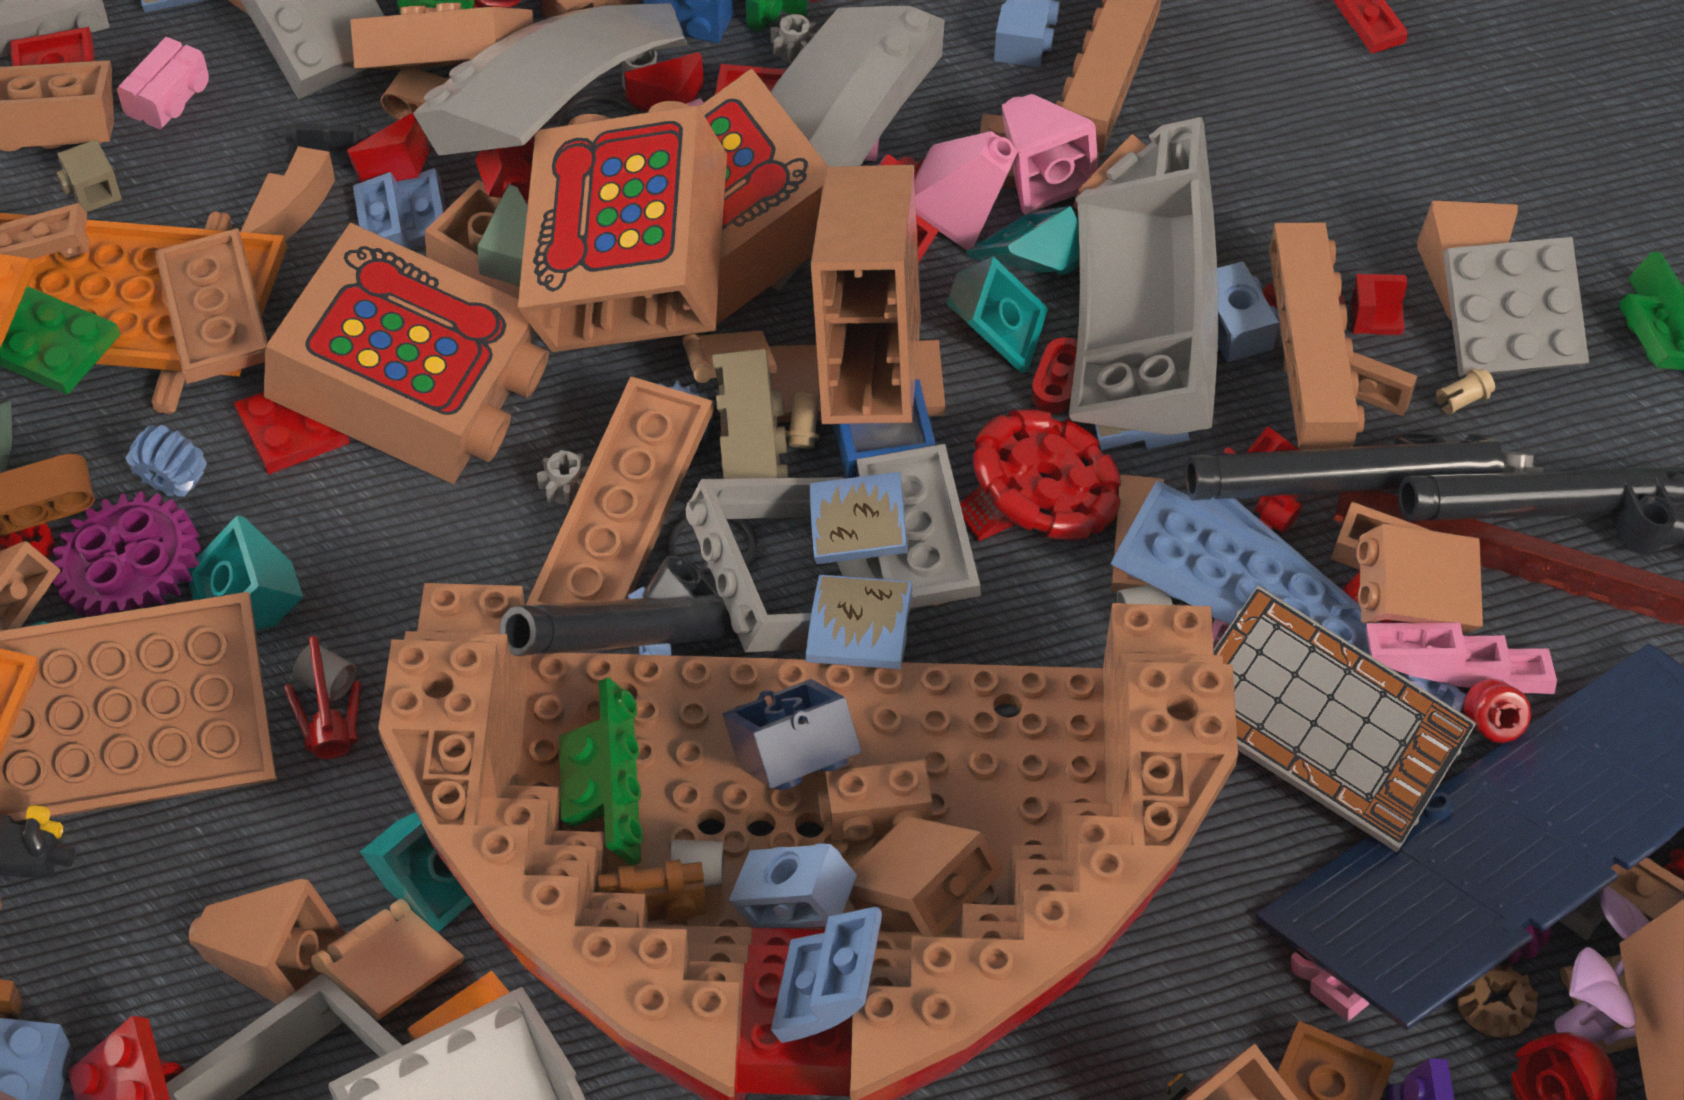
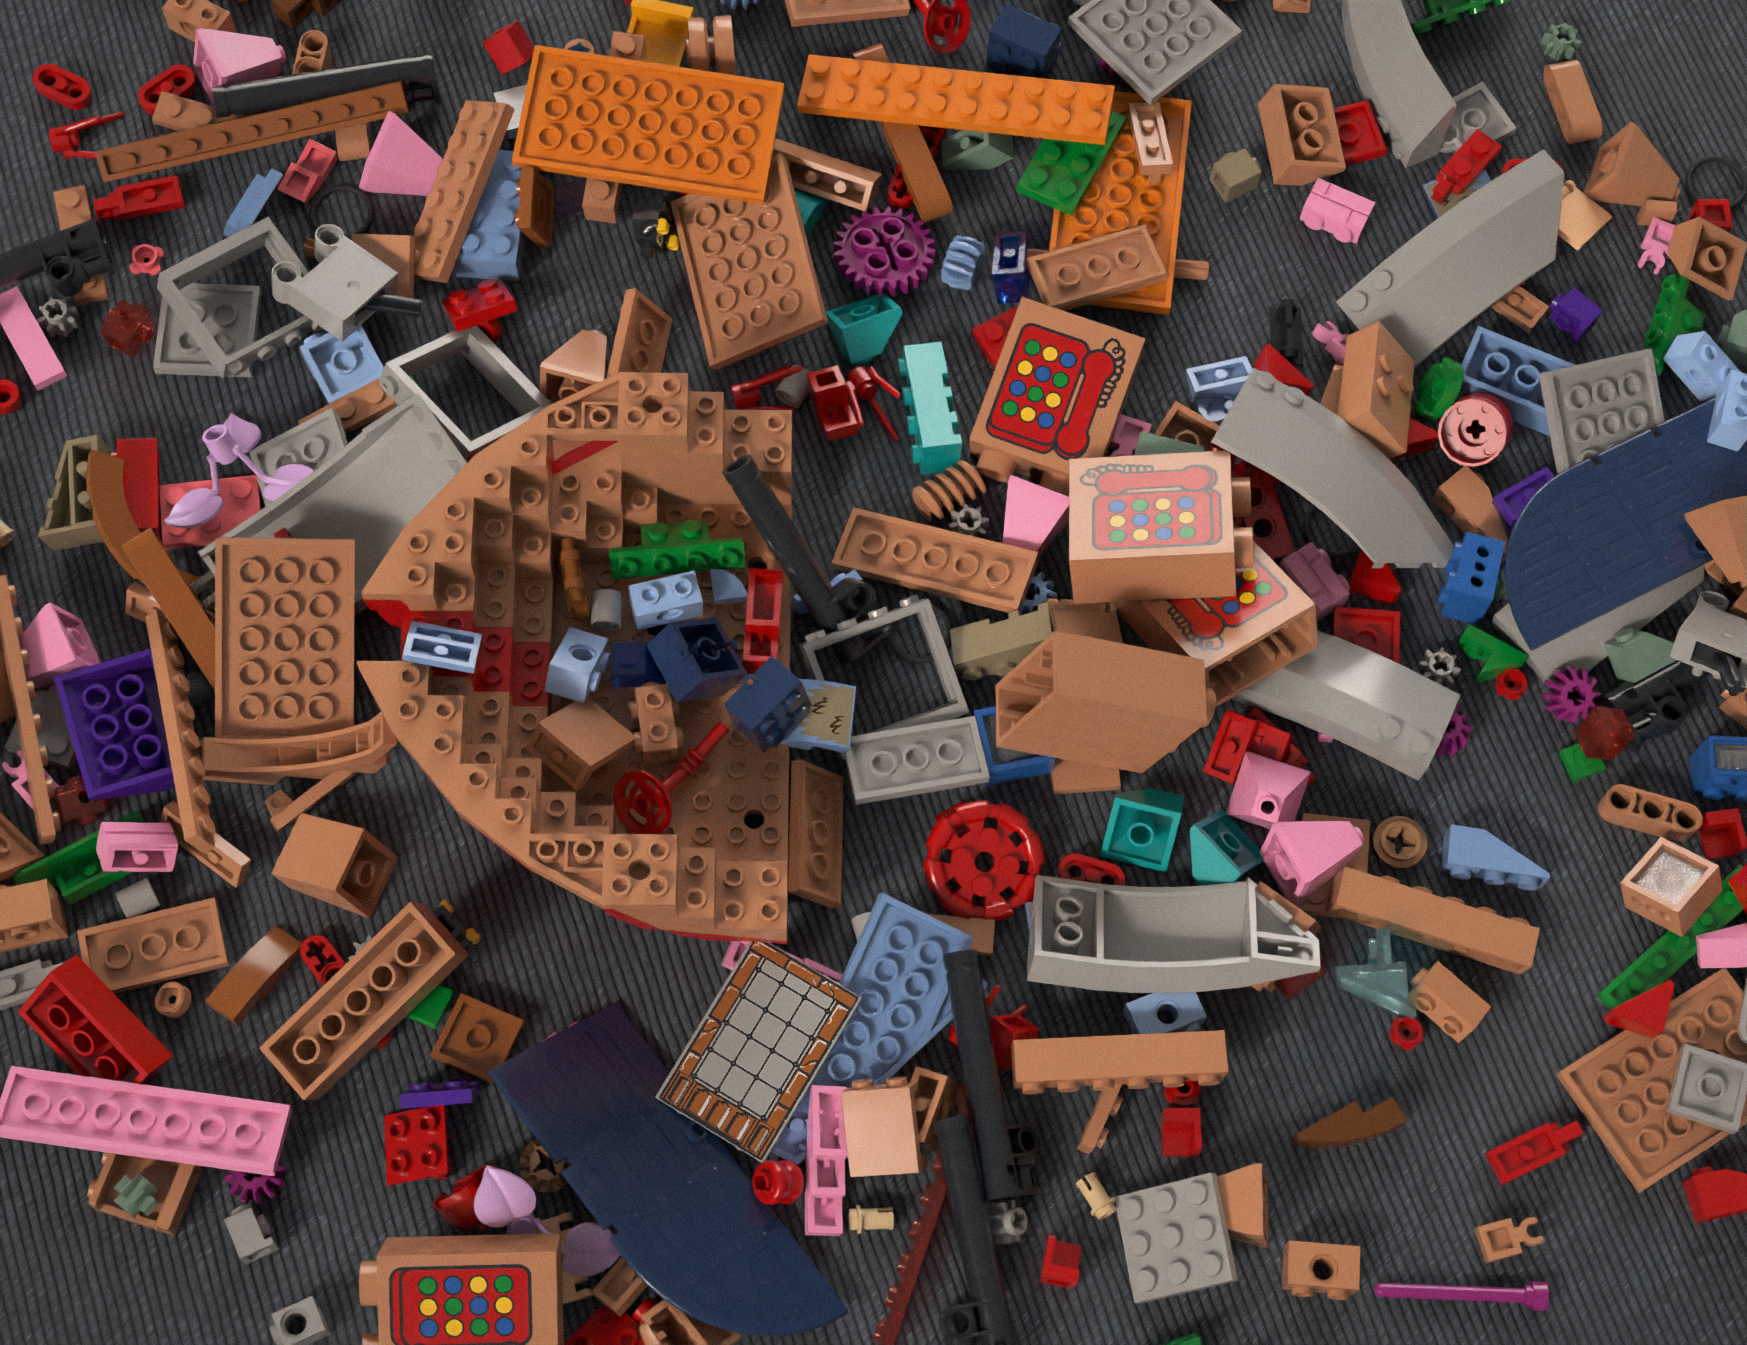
camera: 85 degrees right, 15 degrees up
nougat slope [240,146,335,241] -> none
slope [810,472,908,564] -> none
none -> nougat plate [607,288,672,378]
none -> clear blue slope [611,642,667,688]
none -> red dish [613,721,730,835]
none -> light blue brick [628,570,703,631]
none -> medium blue tile [710,569,747,605]
none -> dark blue brick [724,656,812,753]
none -> red slope [742,568,783,675]
none -> nougat tile [788,759,844,908]
none -> red brick [807,365,859,441]
none -> red plant [845,366,901,442]
none -> tan pin [849,1205,894,1234]
none -> wedge [897,342,962,475]
none -> nougat piece [912,460,986,522]
none -> clear blue slope [992,231,1030,304]
none -> bright pink slope [1003,475,1069,557]
none -> red panel [1039,1235,1081,1289]
none -> nougat brick [1282,1240,1360,1300]
none -> reddish brown slope [1290,1096,1408,1149]
none -> bright pink plate [1312,321,1349,366]
none -> clear light blue piece [1334,928,1417,1019]
none -> medium nougat gear [1372,816,1427,869]
none -> magenta piece [1374,1281,1549,1311]
none -> red plate [1389,1016,1424,1050]
none -> nougat brick [1406,961,1491,1043]
none -> nougat plate [1474,1217,1544,1264]

